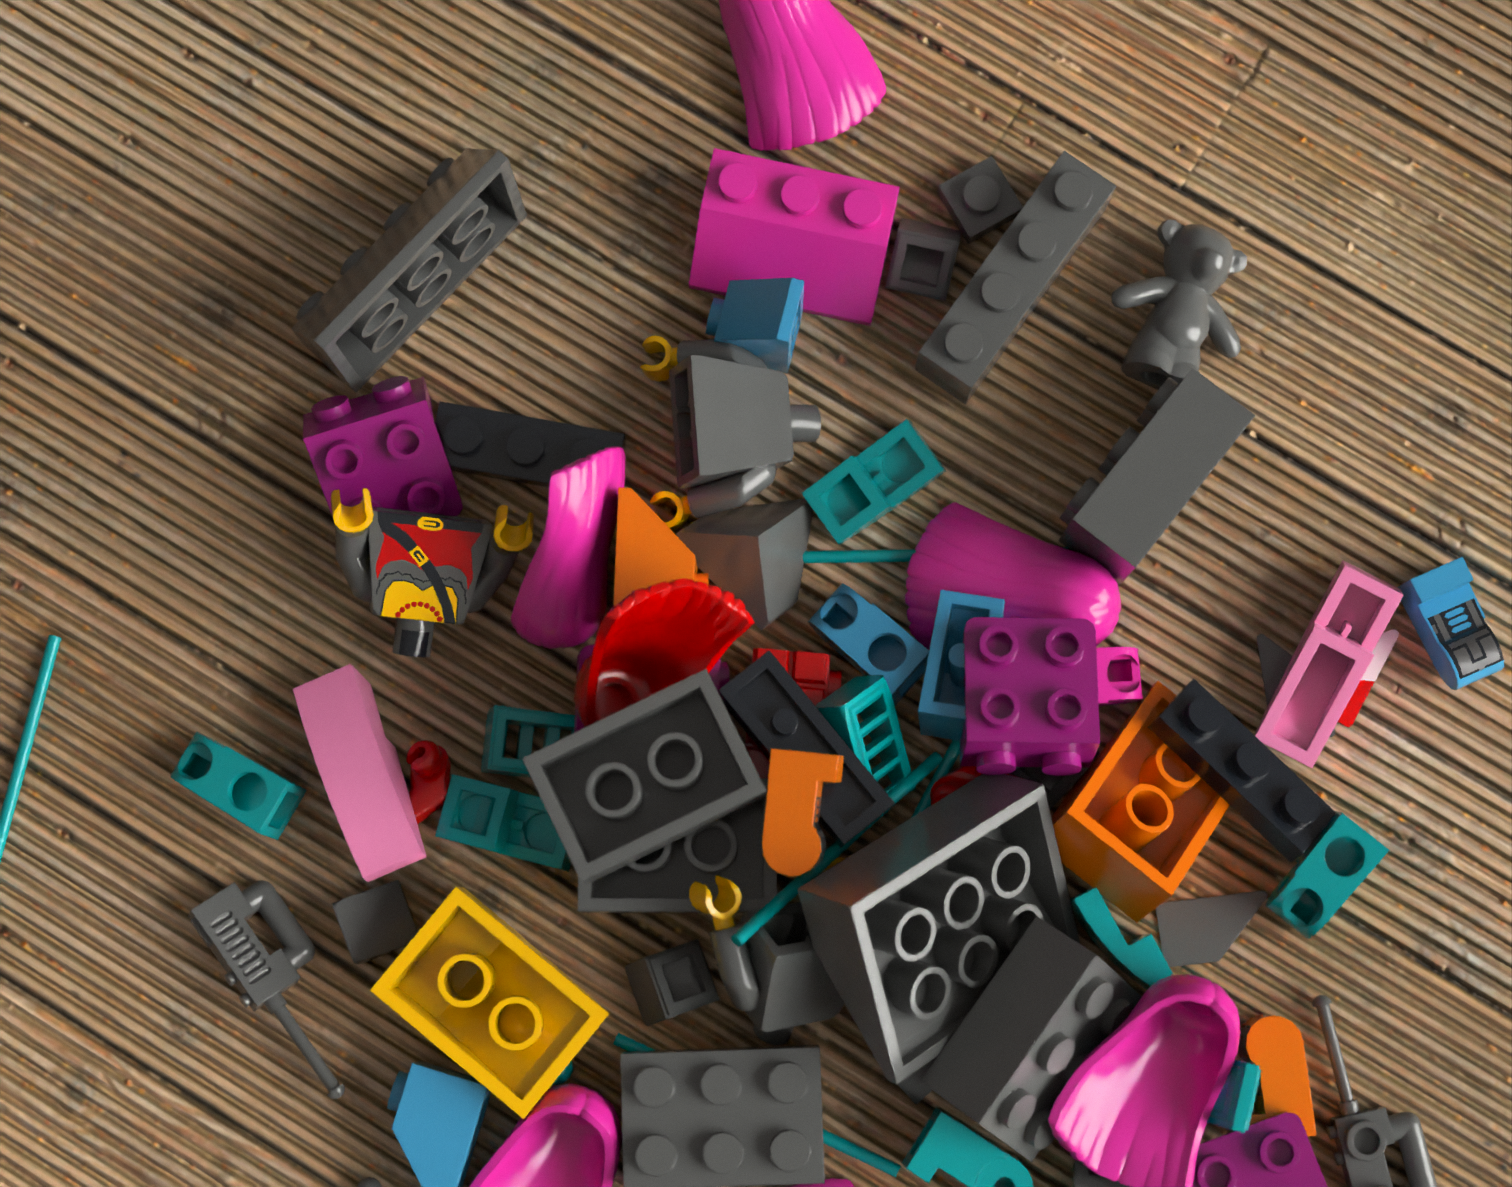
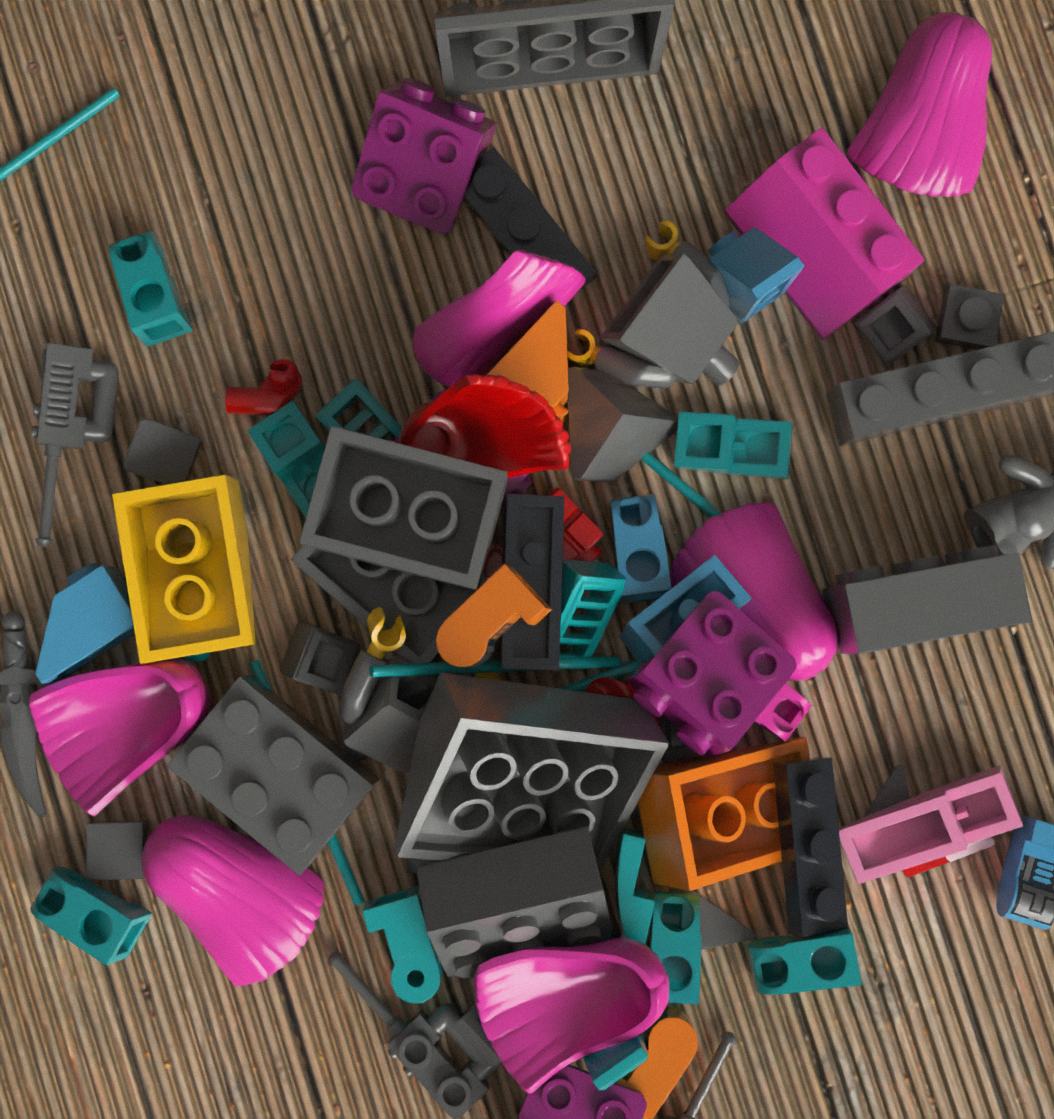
camera: 40 degrees right, 5 degrees up
bright pink slope [293,664,427,882] -> none
torso [331,488,534,658] -> none
none -> teal leg [649,891,702,1005]

